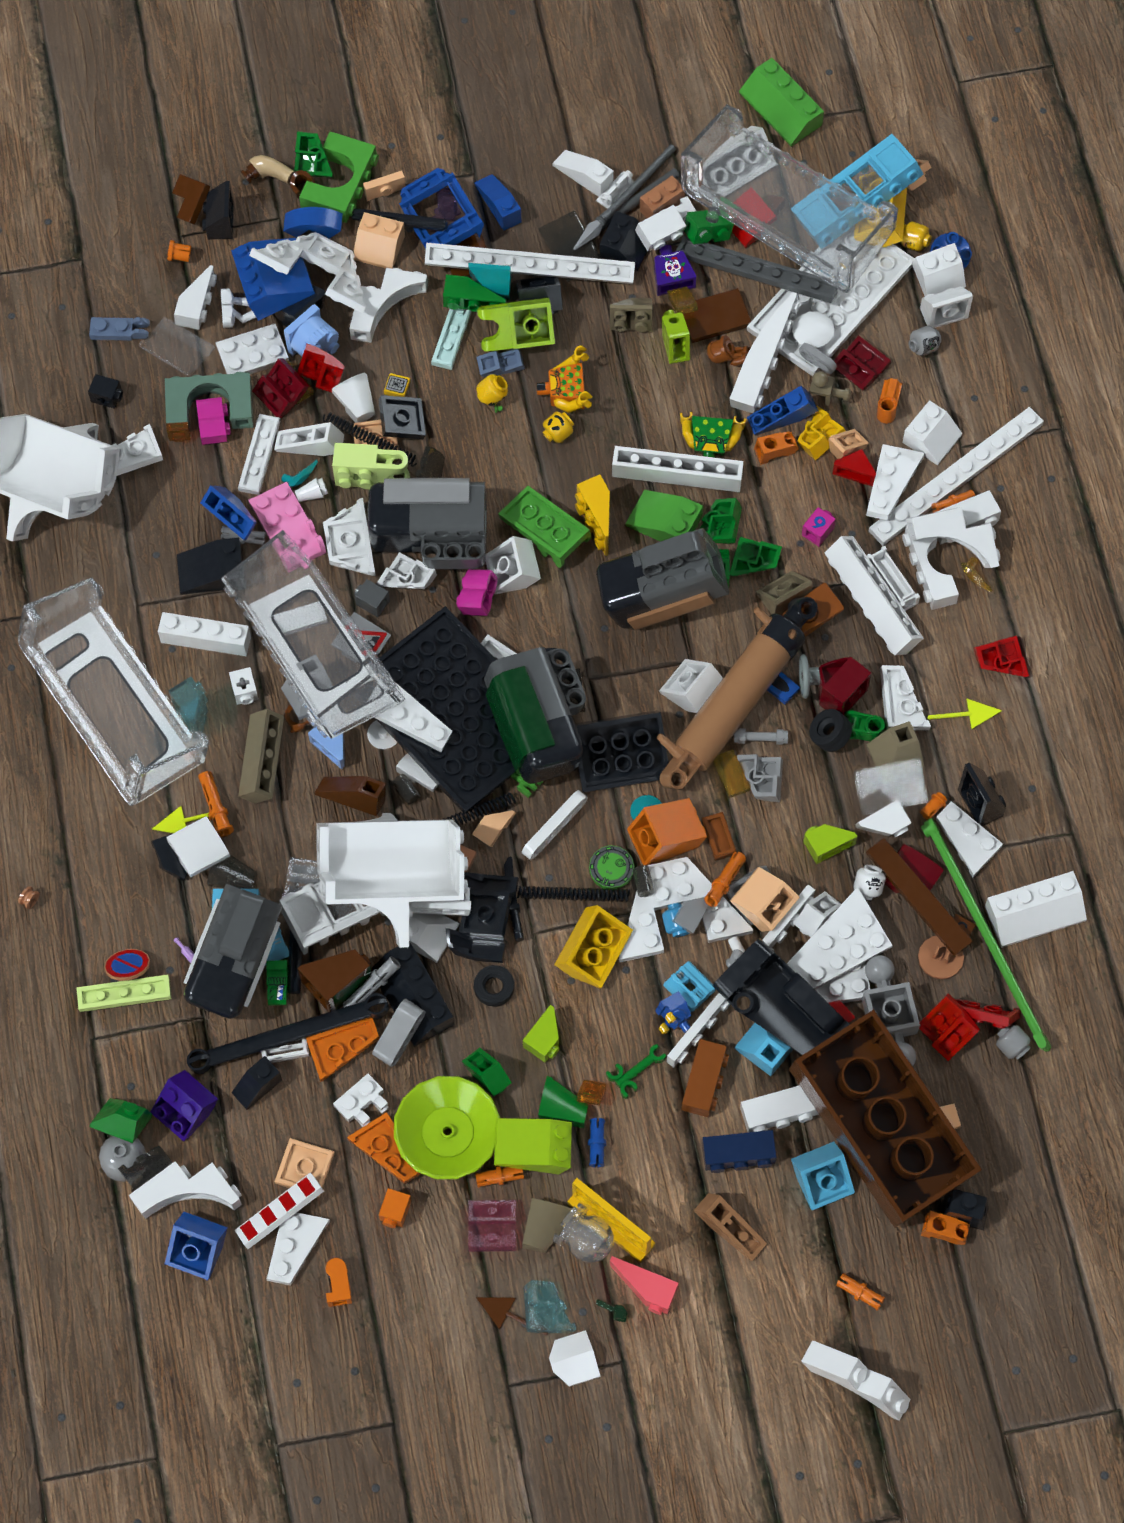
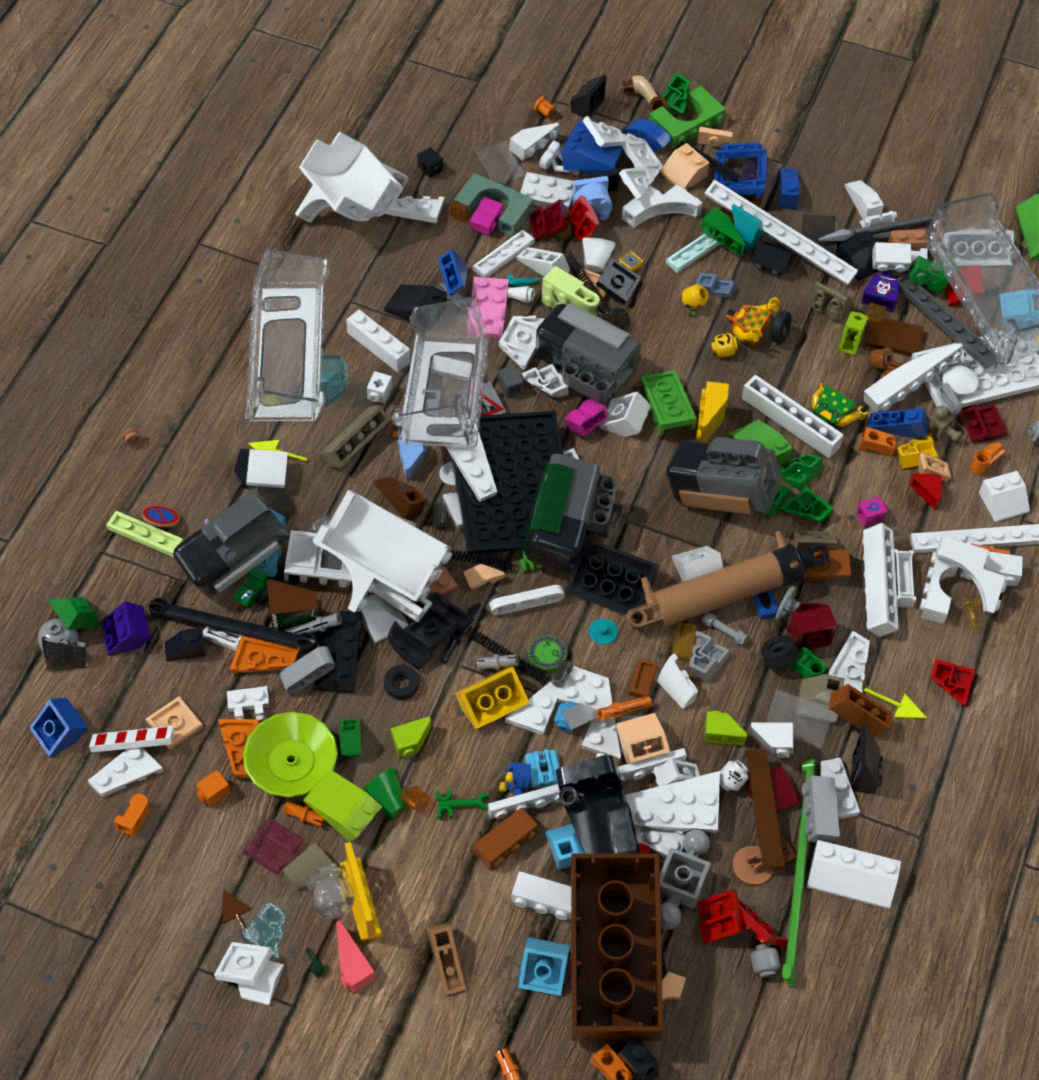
camera: 30 degrees right, 10 degrees down
sand blue hinge [89,317,150,341] -> none
white arch [129,1161,242,1219] -> none
reddish brown tile [172,174,211,225] -> none
orange pin [198,771,234,837] -> none
lime brick [477,298,555,351] -> none
blue pin [588,1118,606,1168] -> none
orange slope [627,798,707,866] -> none
dark blue brick [702,1130,777,1173] -> none
white wing [866,444,925,520] -> none
orange pin [919,792,948,820] -> none
none -> white tile [214,942,273,986]
none -> light grey pin [477,654,519,670]
none -> white slope [657,654,698,709]
none -> black tyre [771,311,792,343]
none -> light grey brick [802,775,840,843]
none -> dark orange brick [829,684,893,738]

